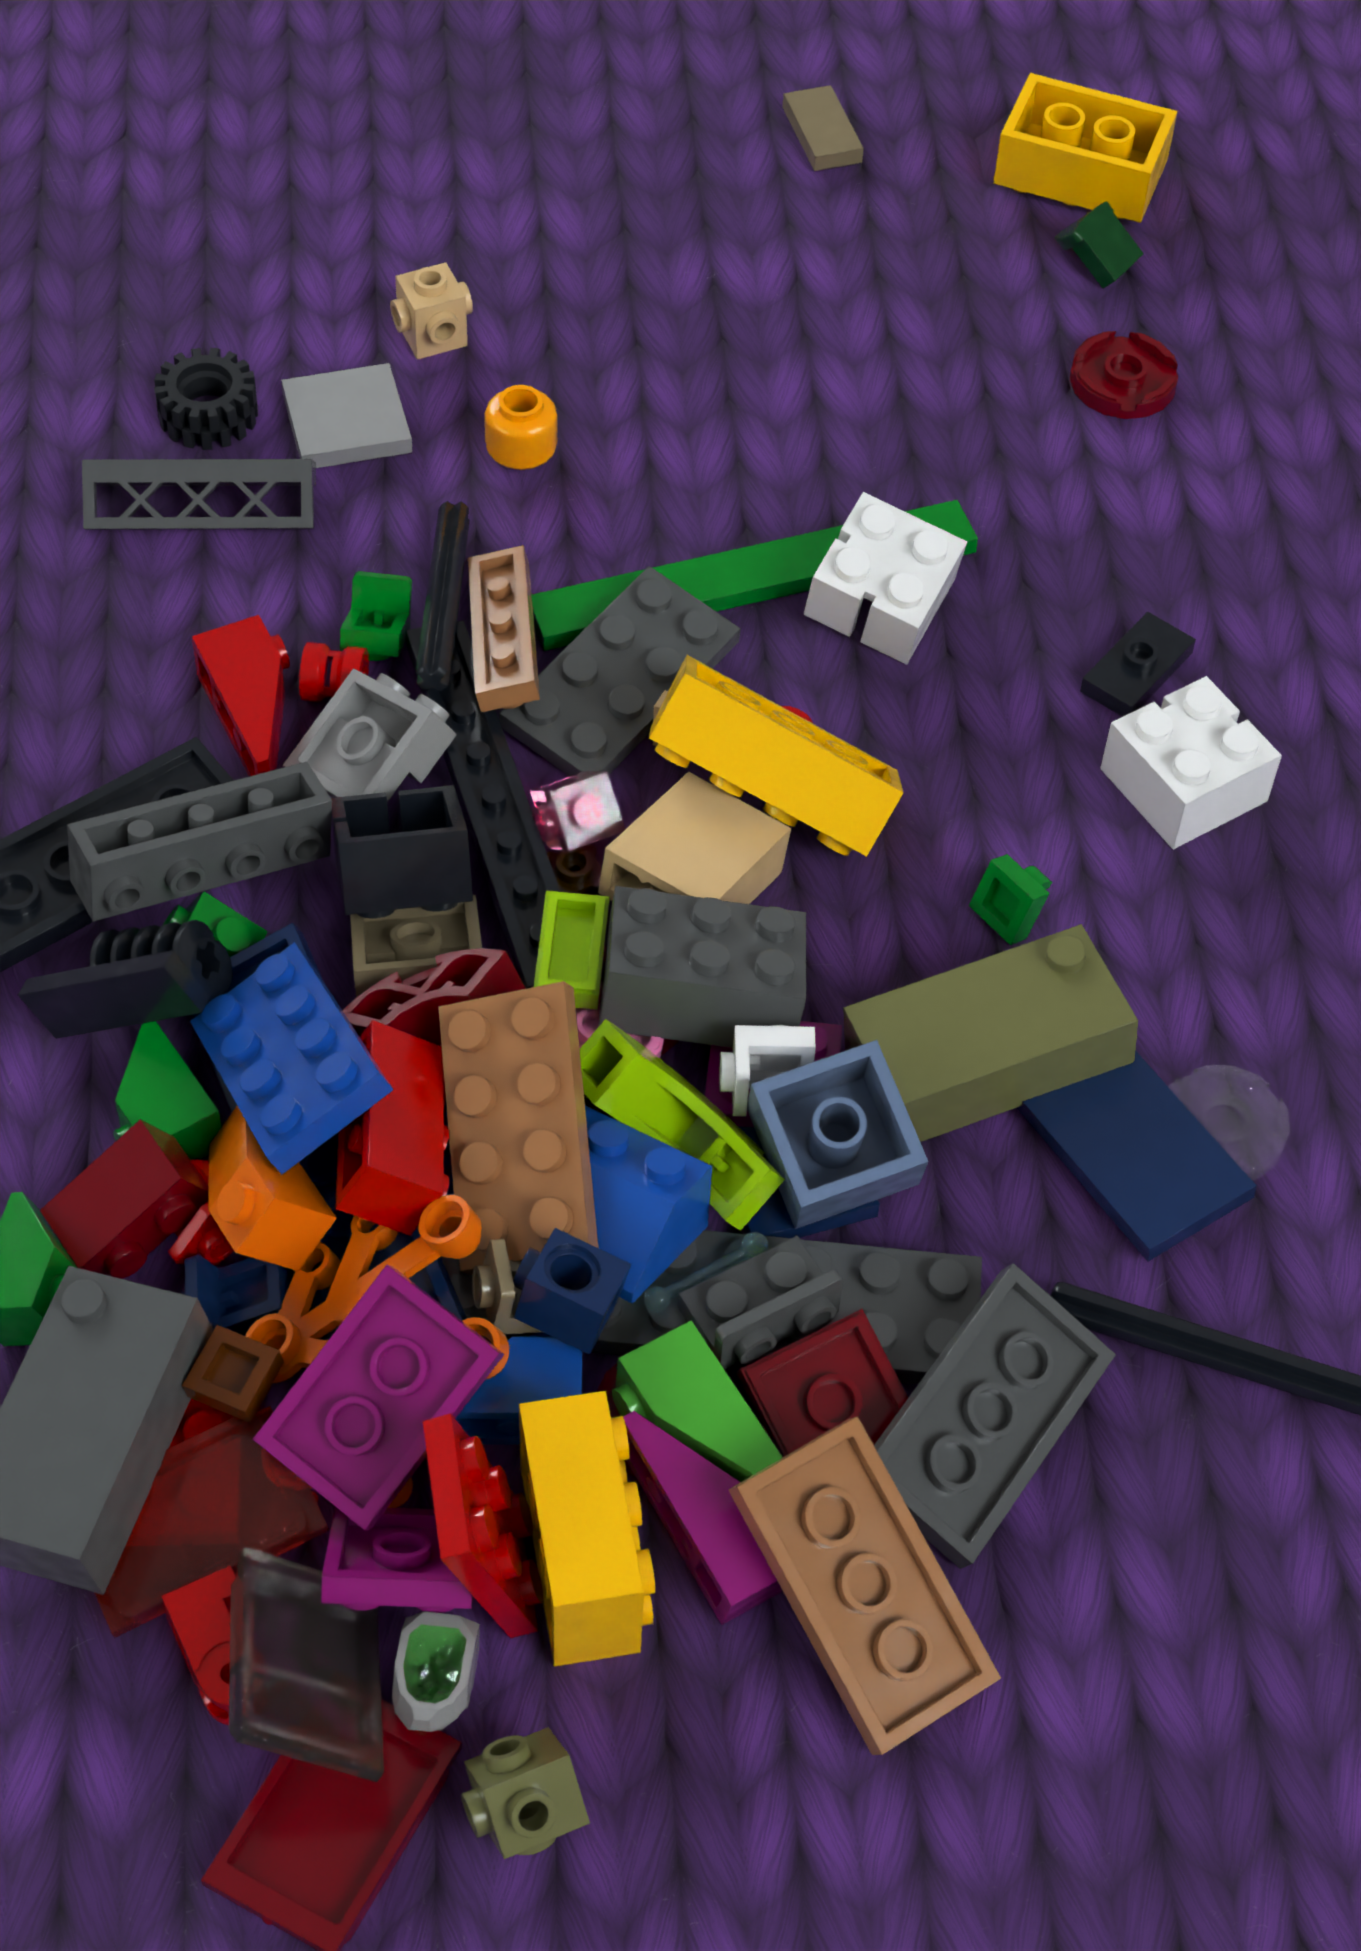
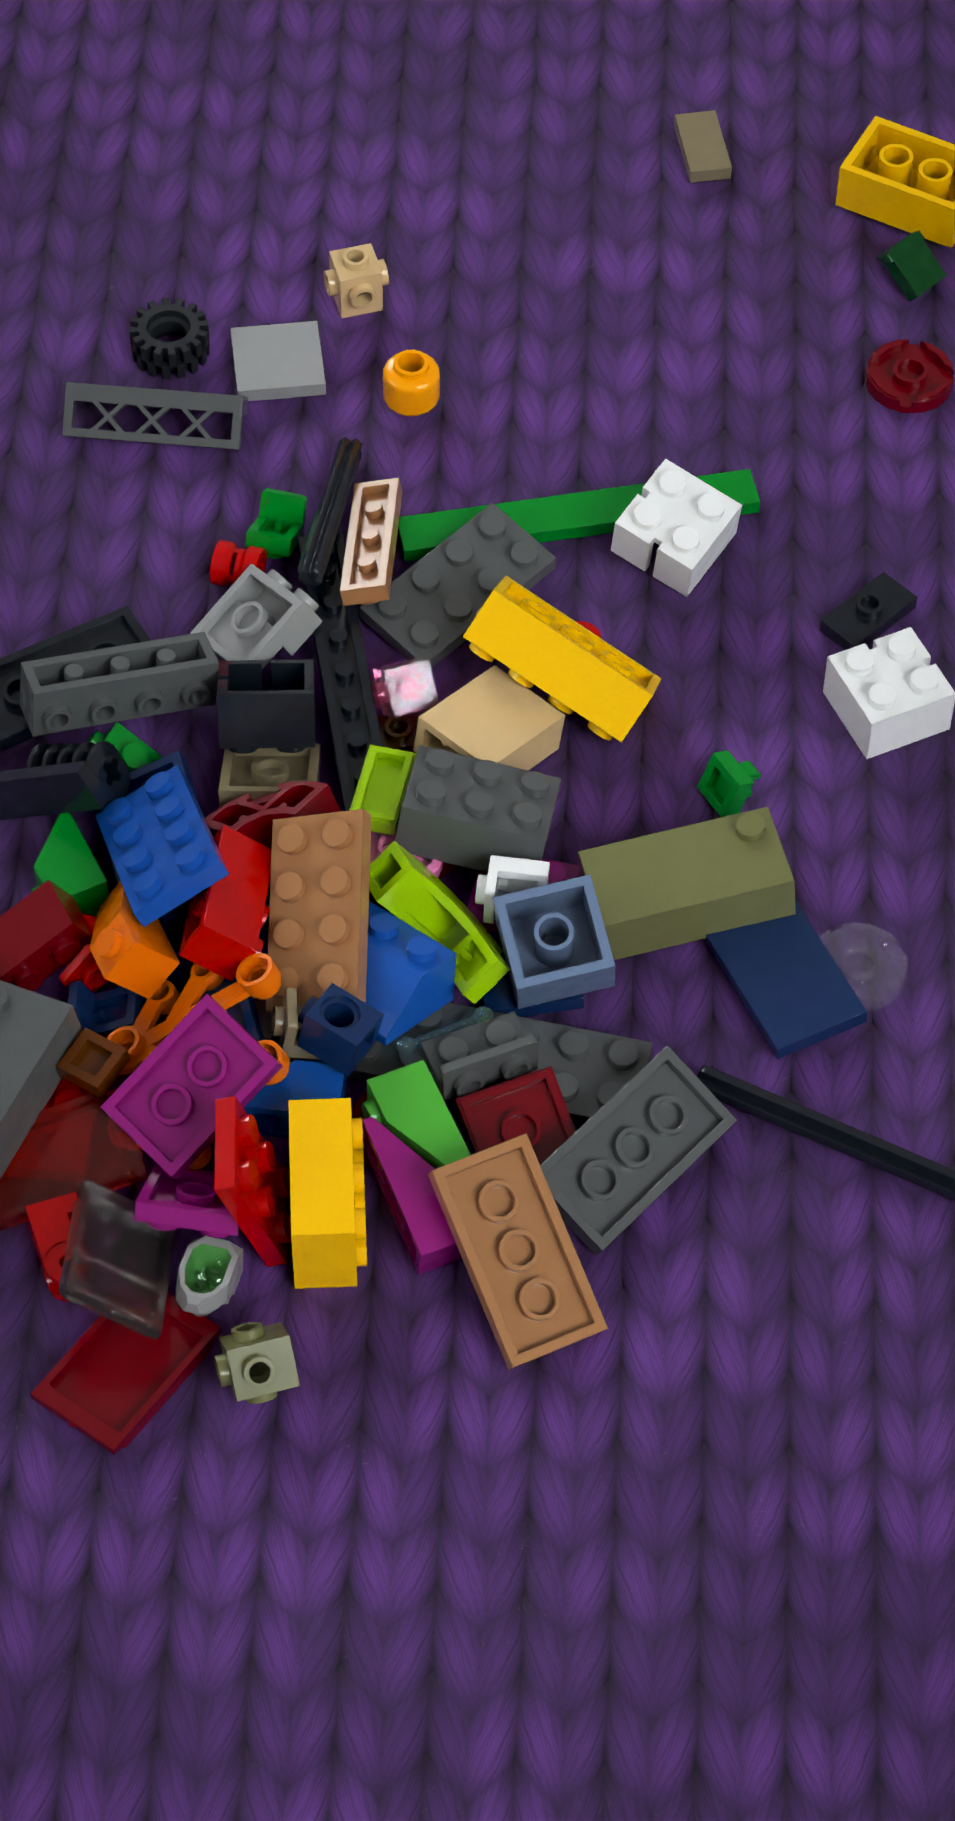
camera: 10 degrees right, 0 degrees up
red slope [192,615,290,776] -> none

